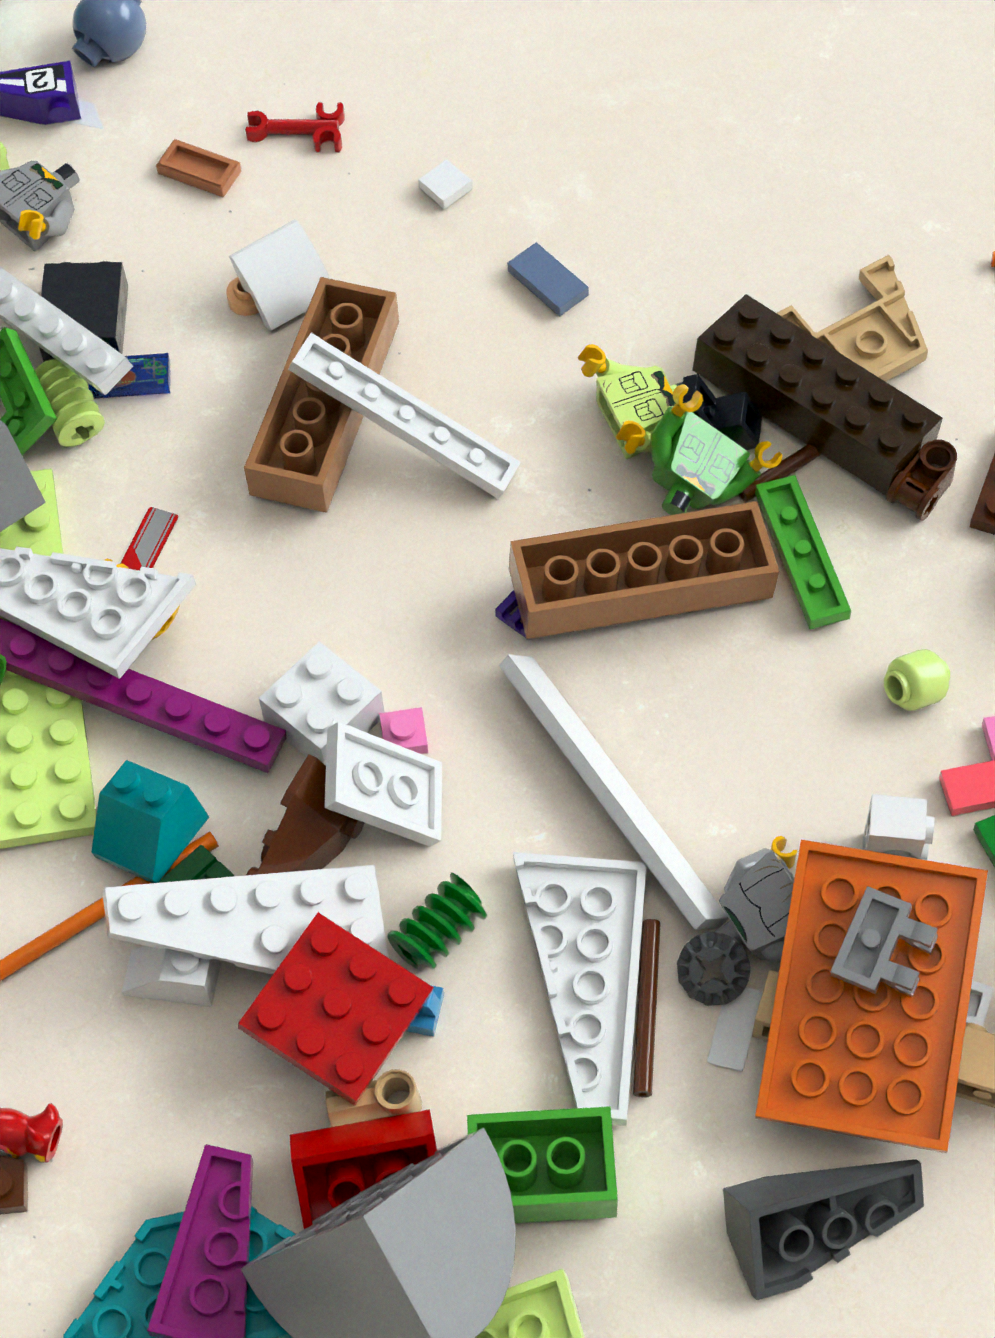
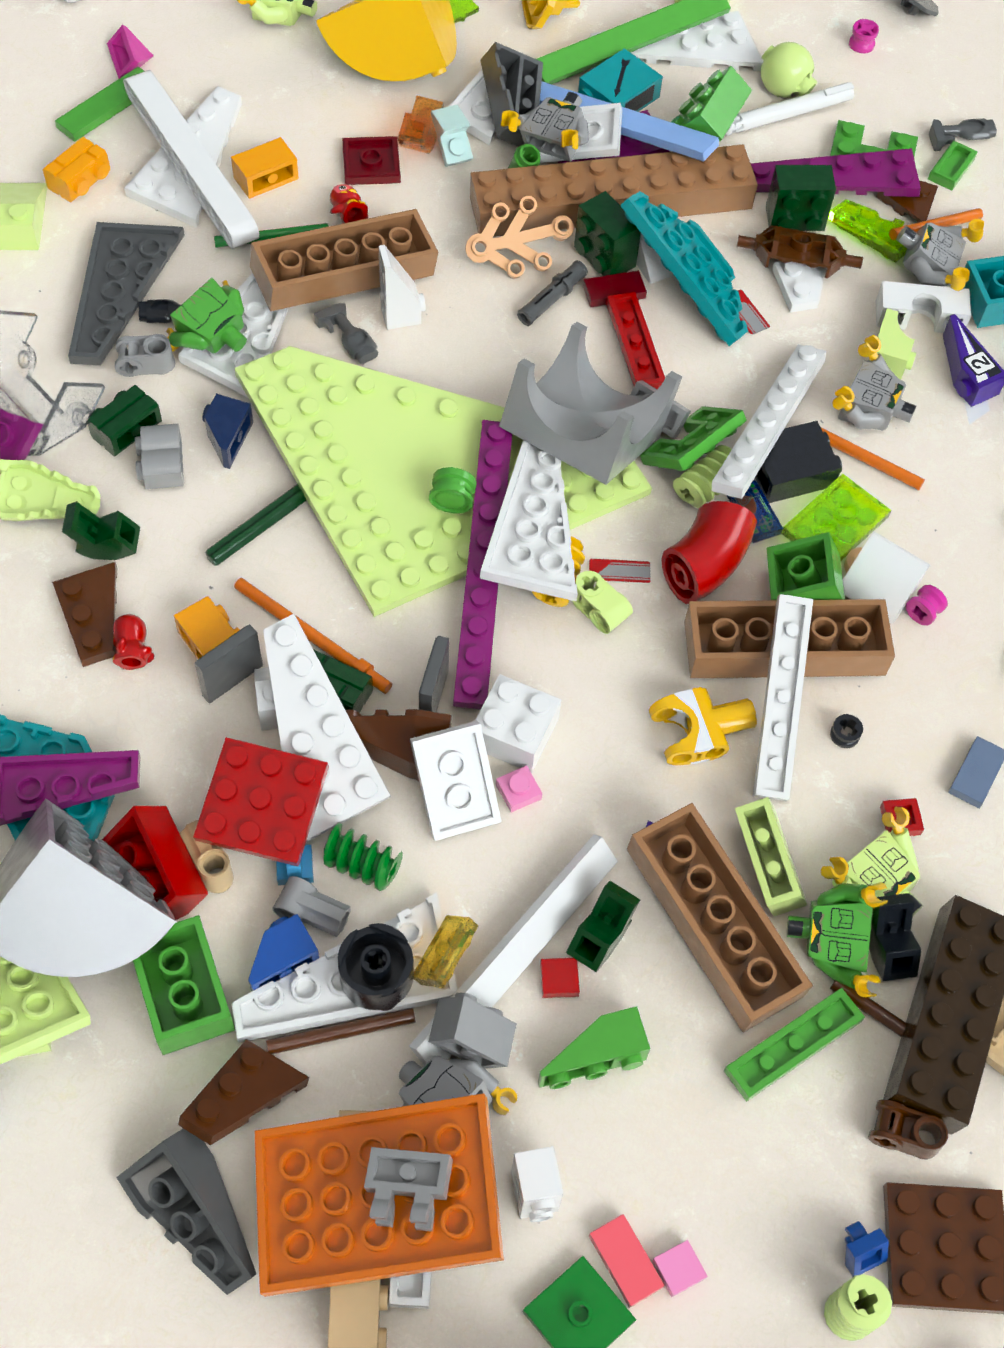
camera: 65 degrees right, 0 degrees up
teal slope [91,760,209,883] -> none
nougat tile [156,139,242,198] -> none
dark grey gear [677,932,750,1006] -> none
white sticker [707,987,762,1071] -> none
yellowish green head [884,649,950,711] -> none
none -> light orange brick [174,596,240,659]
none -> reddish brown wing [178,1039,309,1145]
none -> dark grey tile [195,624,263,704]
none -> blue slope [248,914,319,992]
none -> light grey piece [272,876,351,937]
none -> black brick [338,923,414,1011]
none -> clear yellow plate [413,915,478,988]
none -> dark grey tile [419,636,449,712]
none -> light grey brick [428,993,517,1069]
none -> bright green slope [538,1006,650,1089]
none -> red tile [540,958,580,998]
none -> dark green brick [566,881,640,972]
none -> yellowish green piece [572,571,633,634]
none -> yellow connector [649,687,757,765]
none -> red brick [661,501,757,604]
none -> yellowish green brick [735,797,808,916]
none -> bright green brick [766,532,845,600]
none -> clear neon green plate [781,474,891,561]
none -> orange bar [821,427,925,490]
none -> black bush [830,714,863,748]
none -> red plate [880,798,924,836]
none -> dark pink wheel [906,585,948,626]

